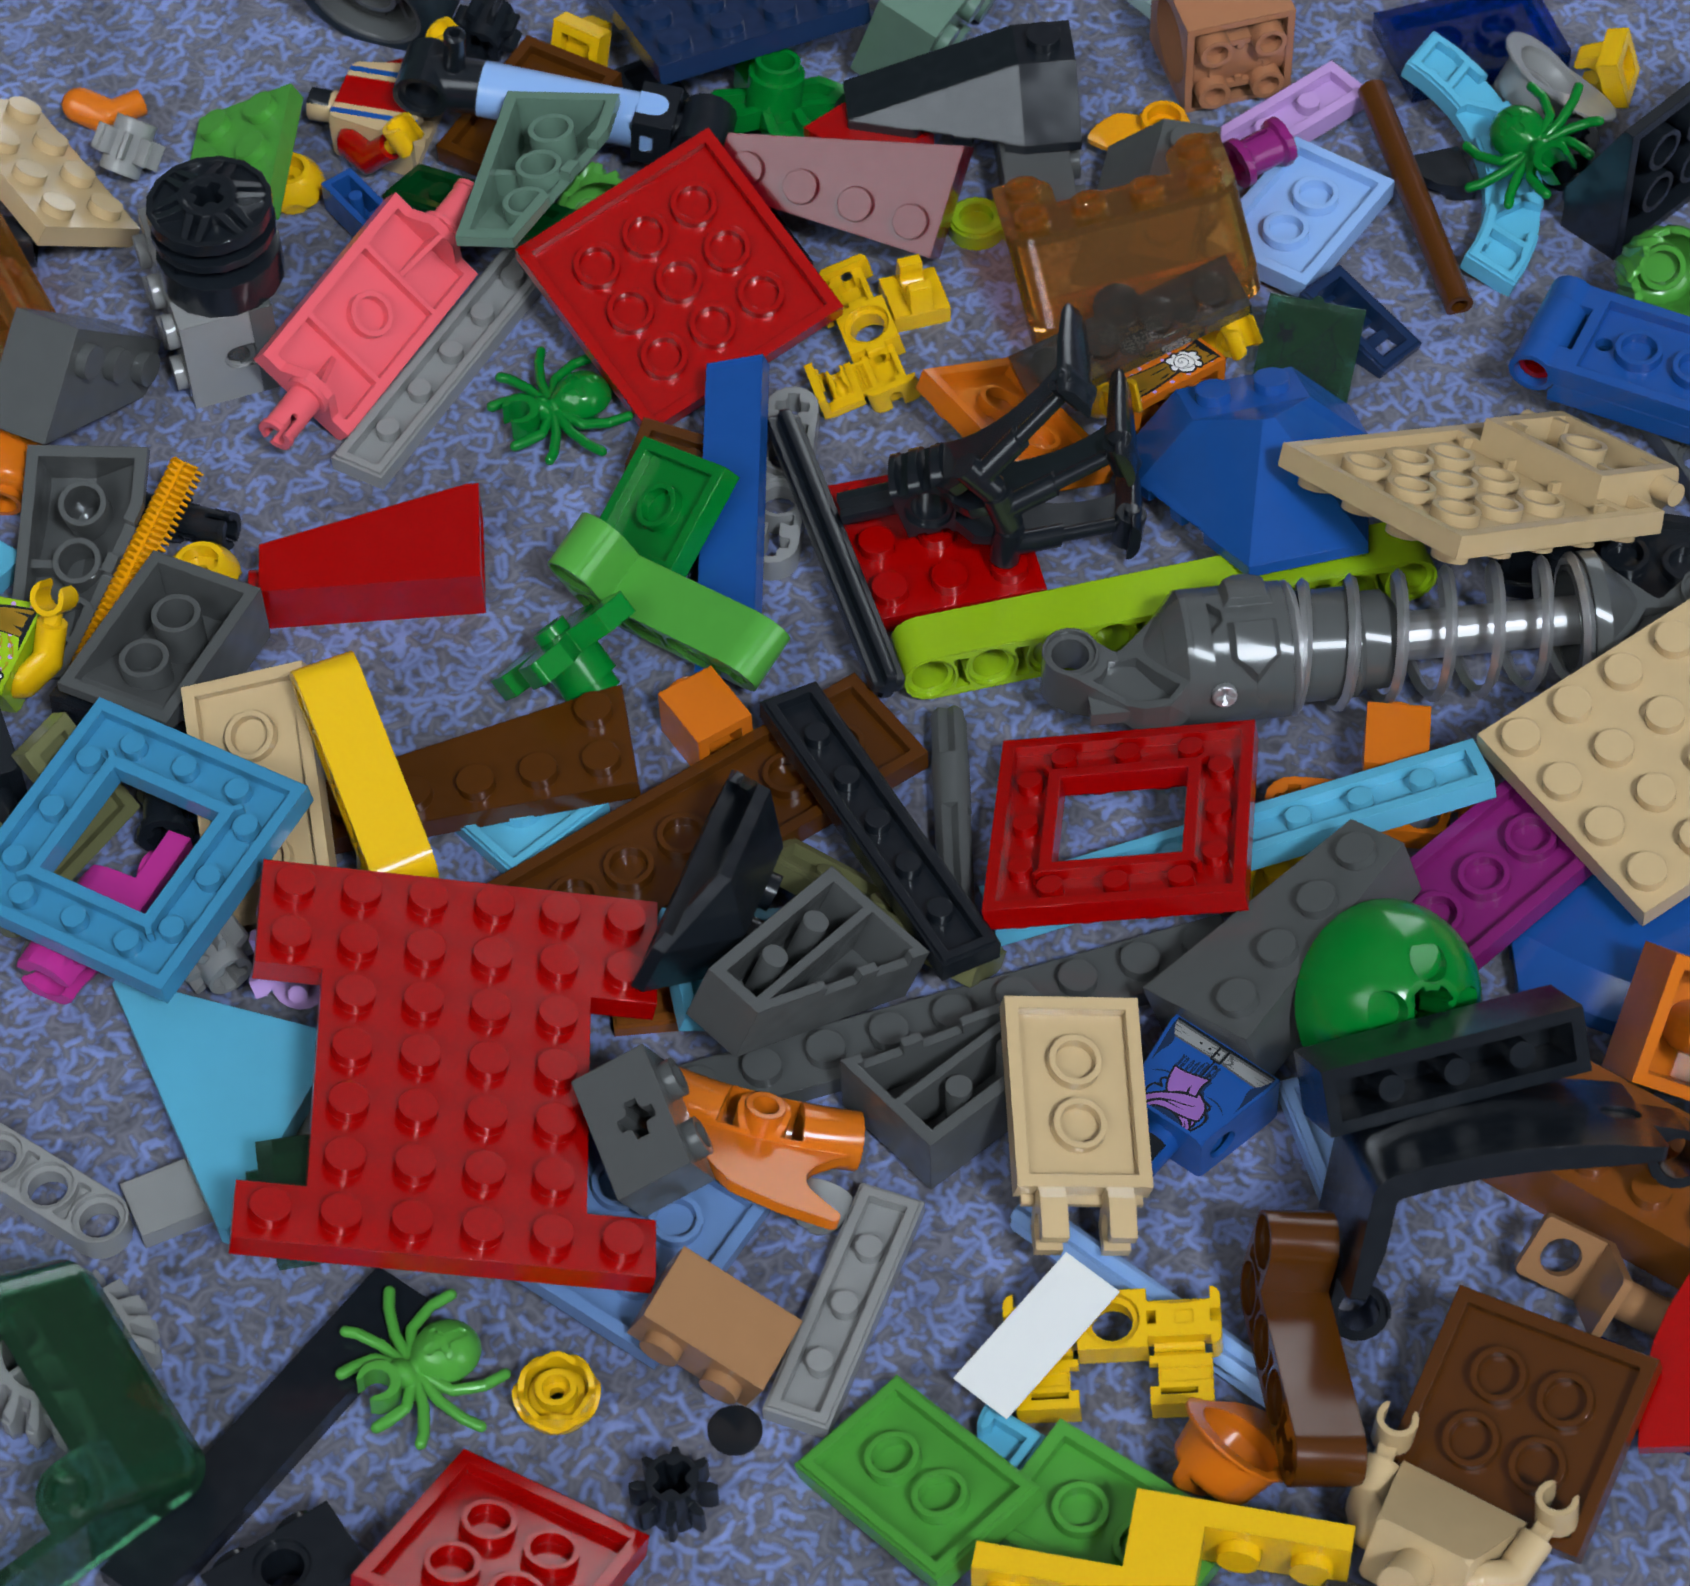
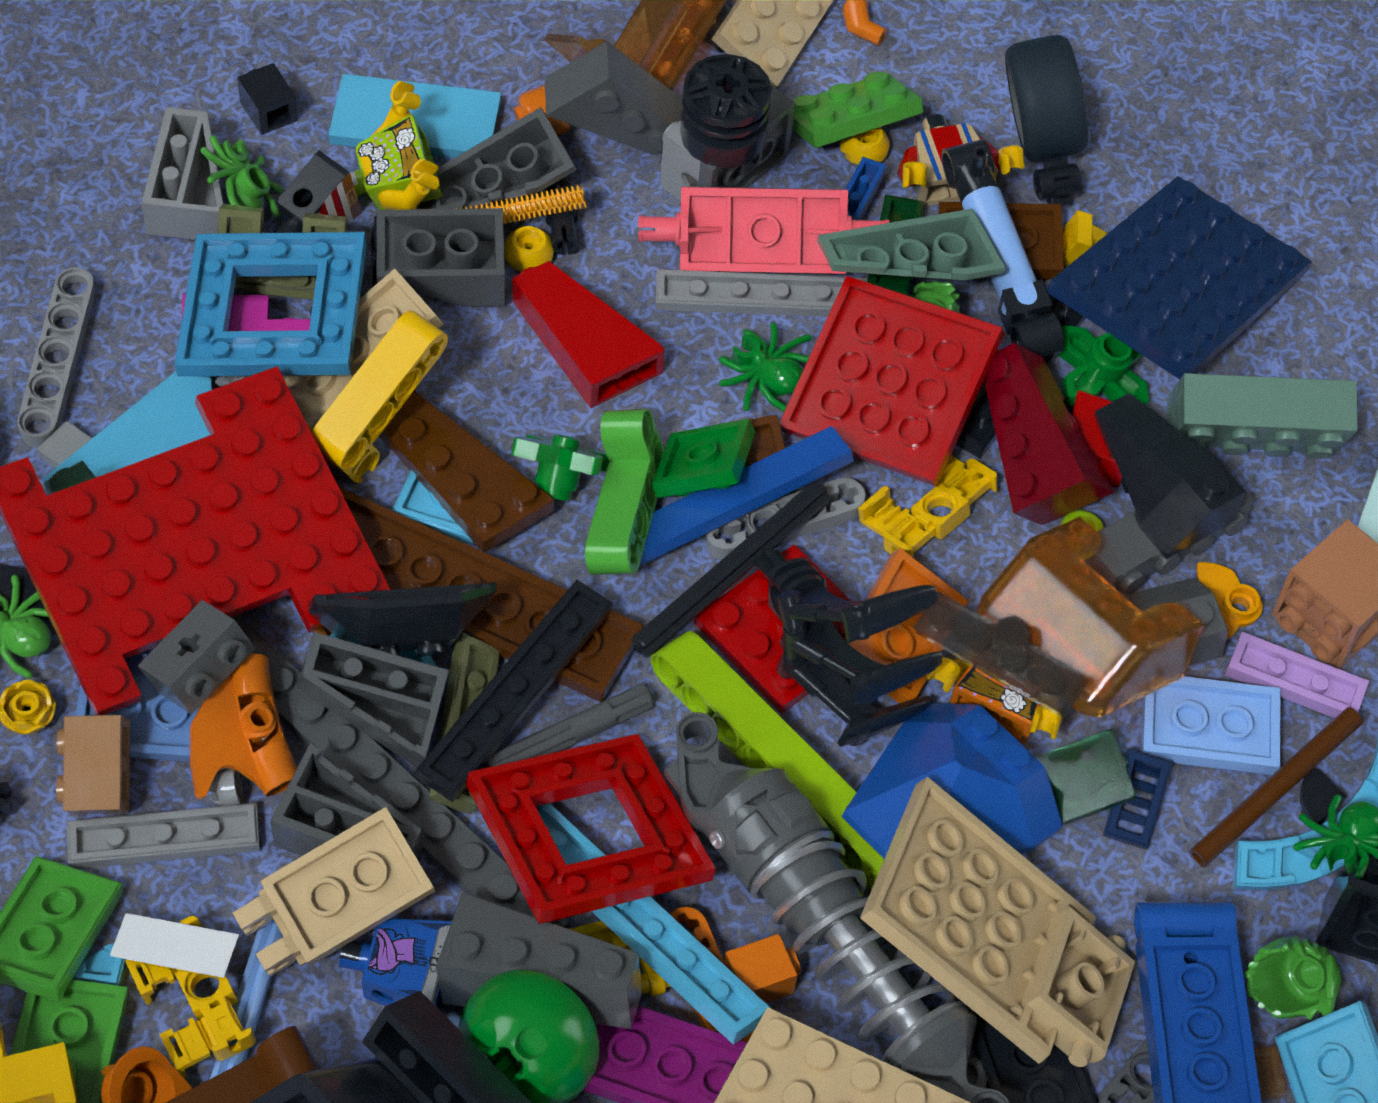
camera: 55 degrees right, 5 degrees up
light grey gear [91,112,166,181] -> none
orange brick [658,666,753,766] -> none
black piece [708,1405,763,1456] -> none
yellow tile [879,254,951,333] -> none
magenta bush [1221,116,1298,189] -> none

